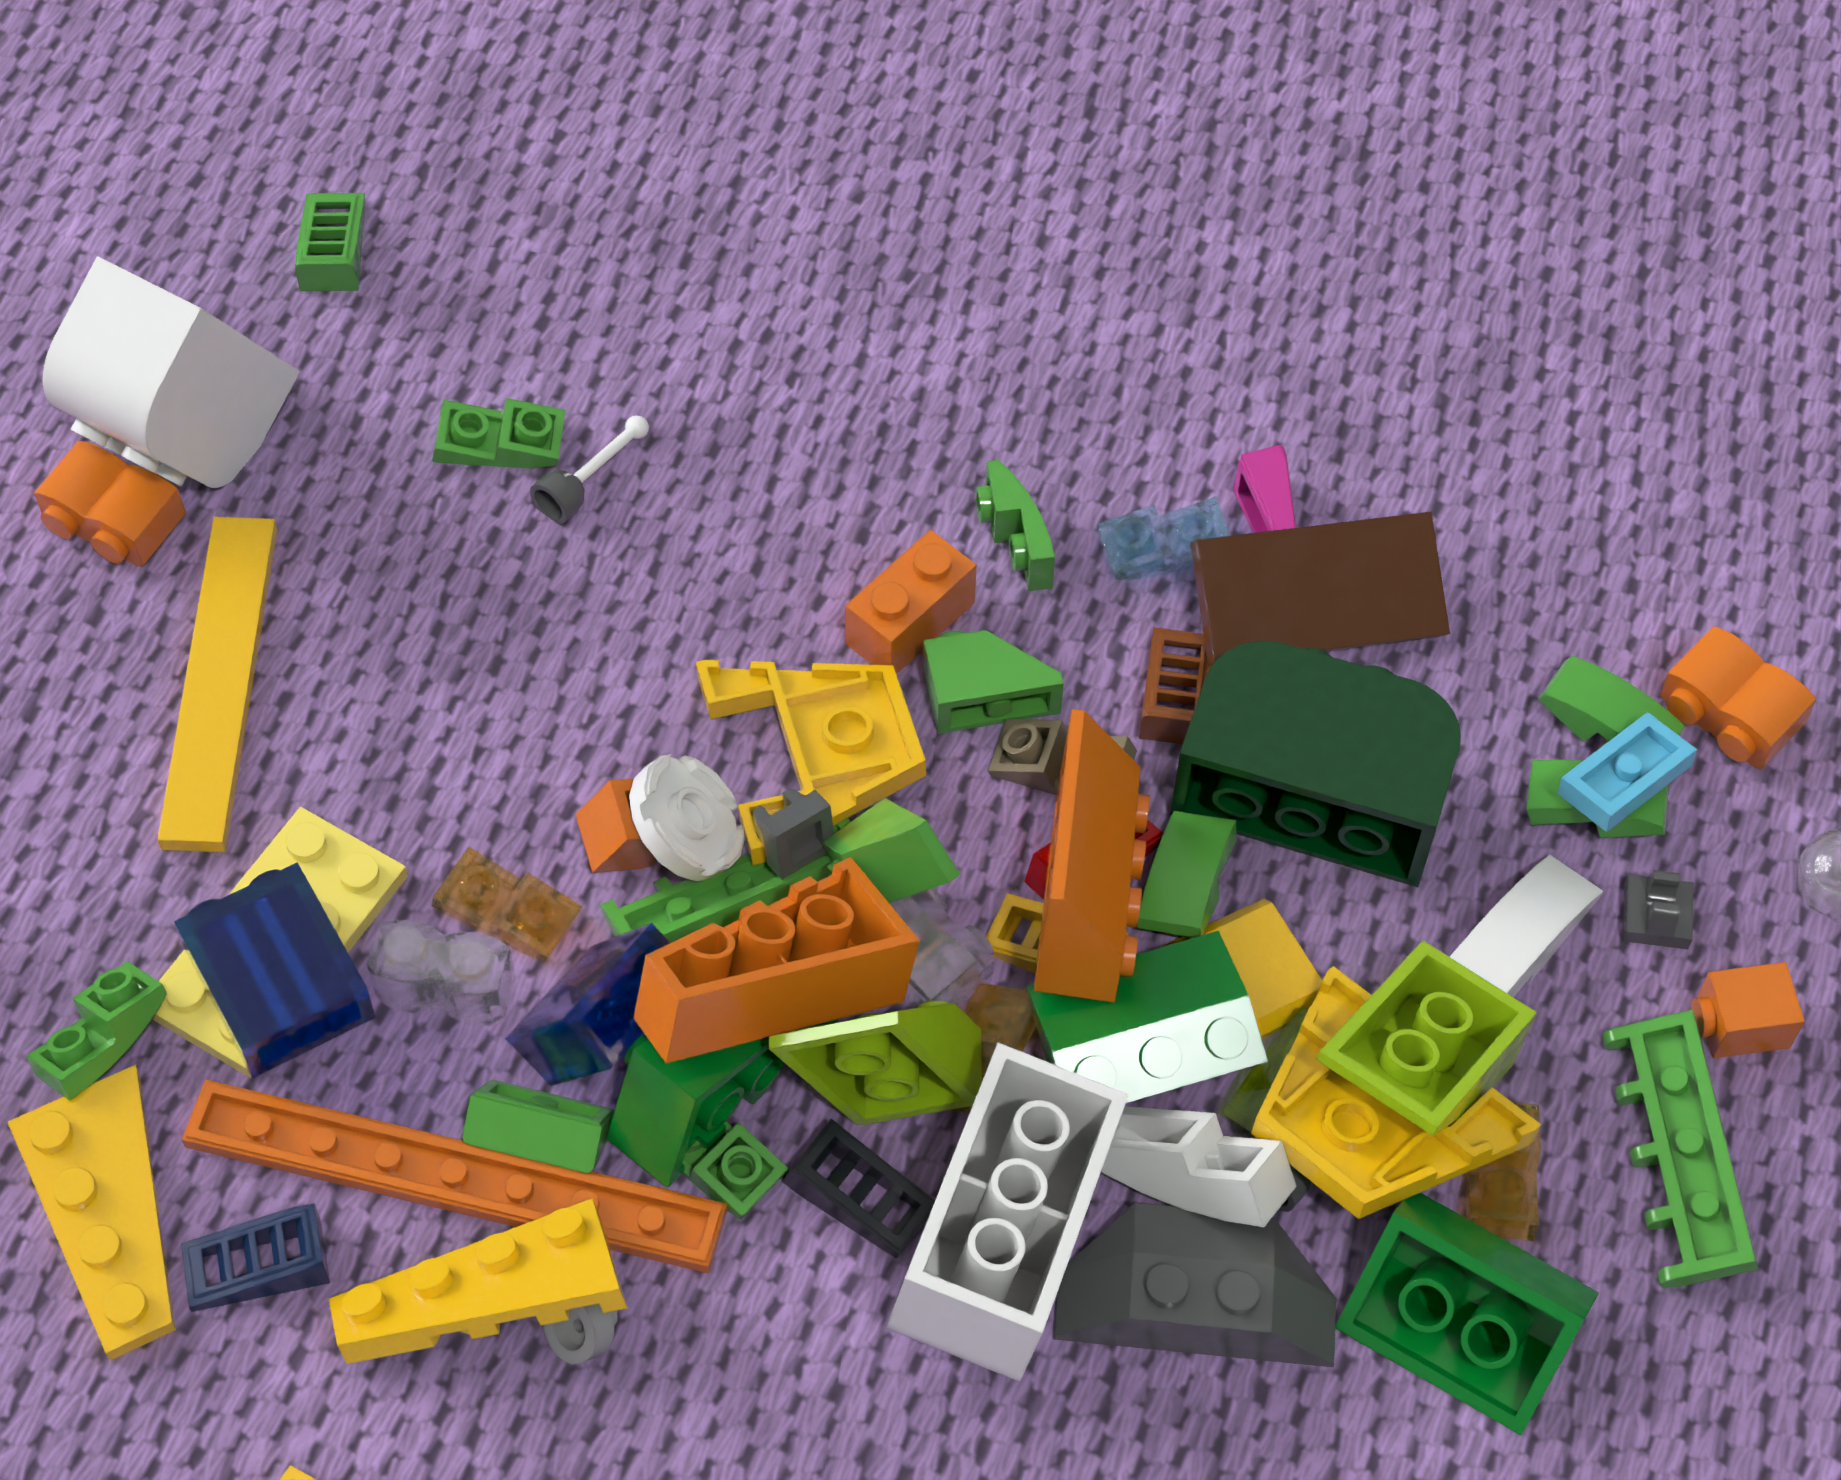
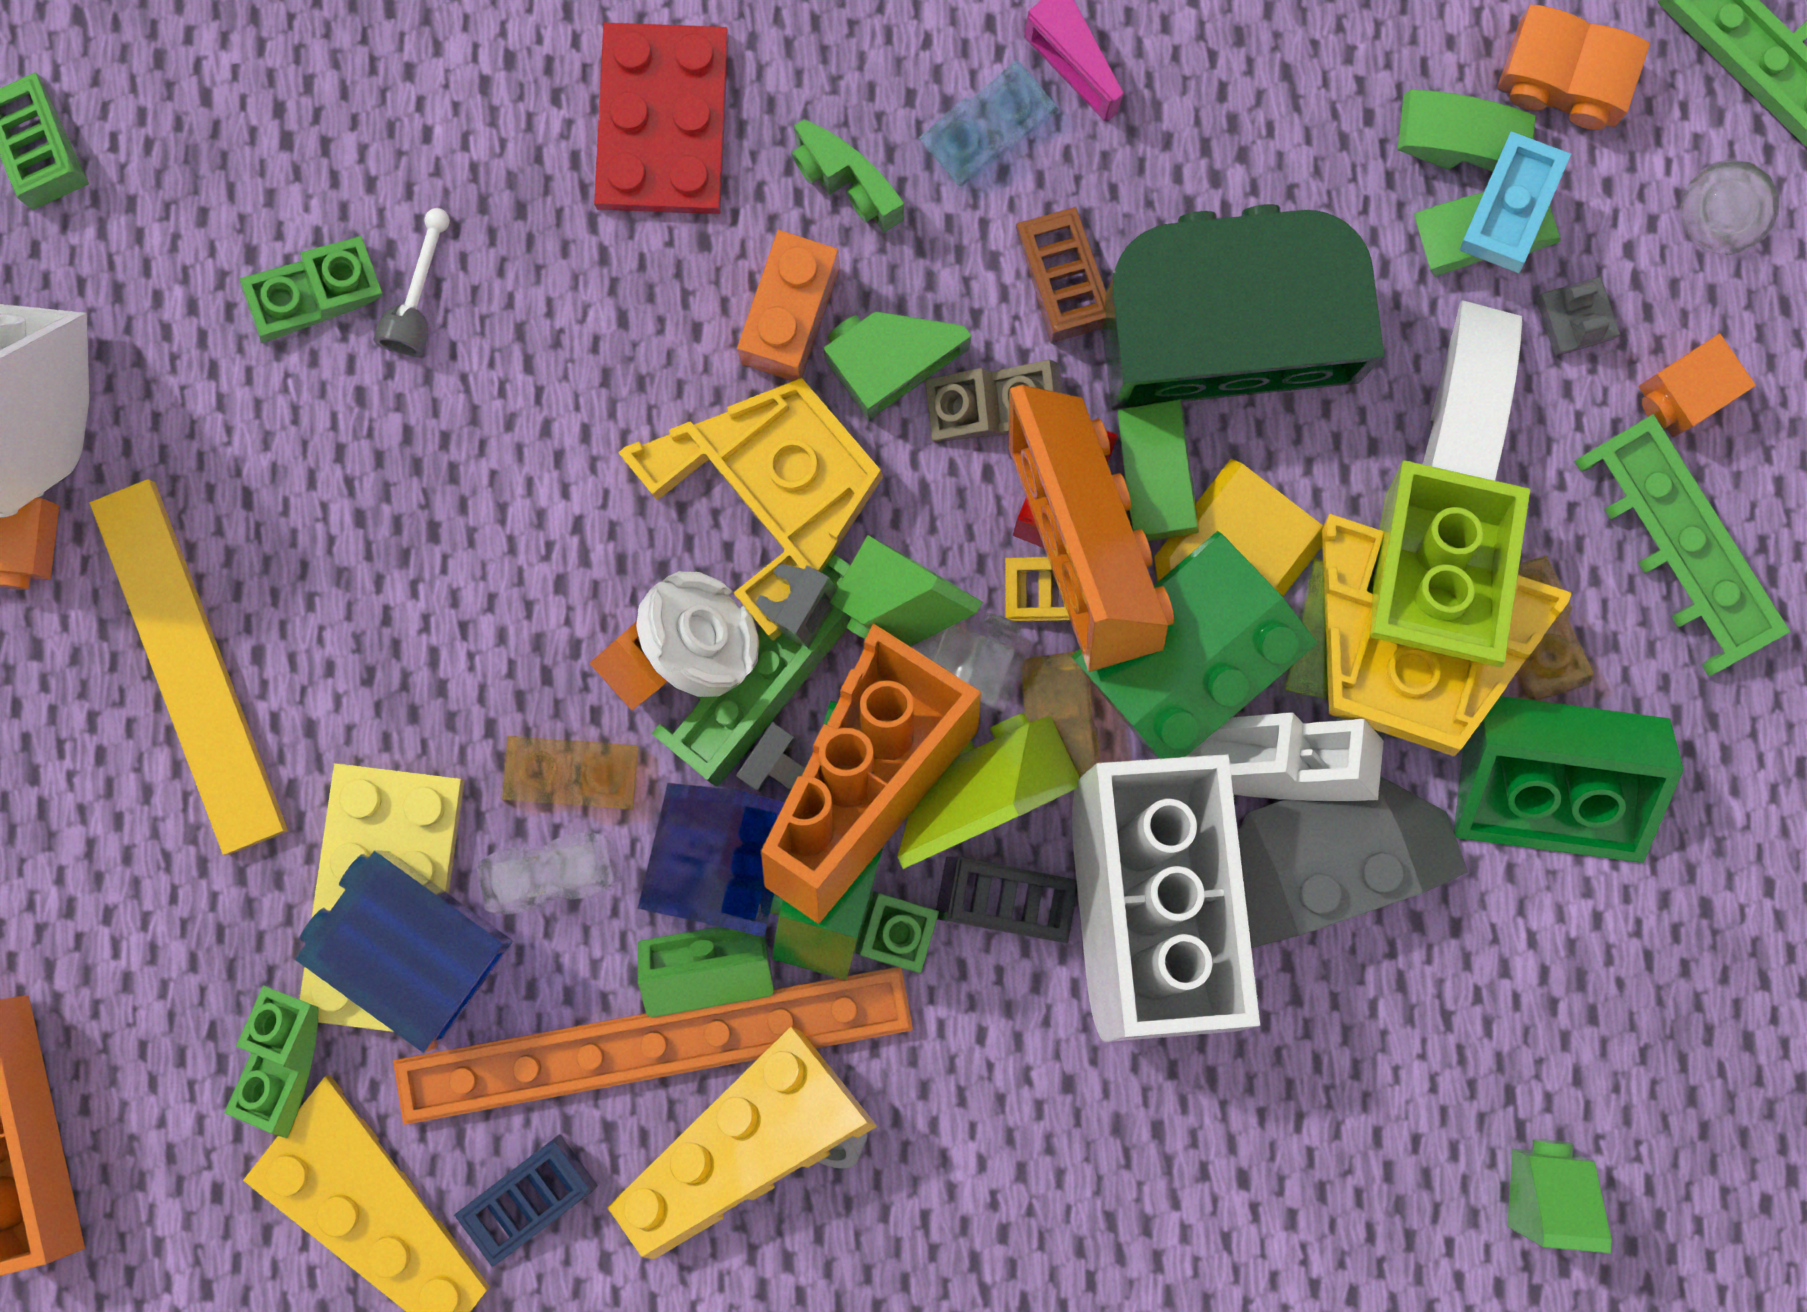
camera: 25 degrees left, 25 degrees up
reddish brown tile [1190,511,1450,667] -> none
none -> red plate [594,22,729,214]

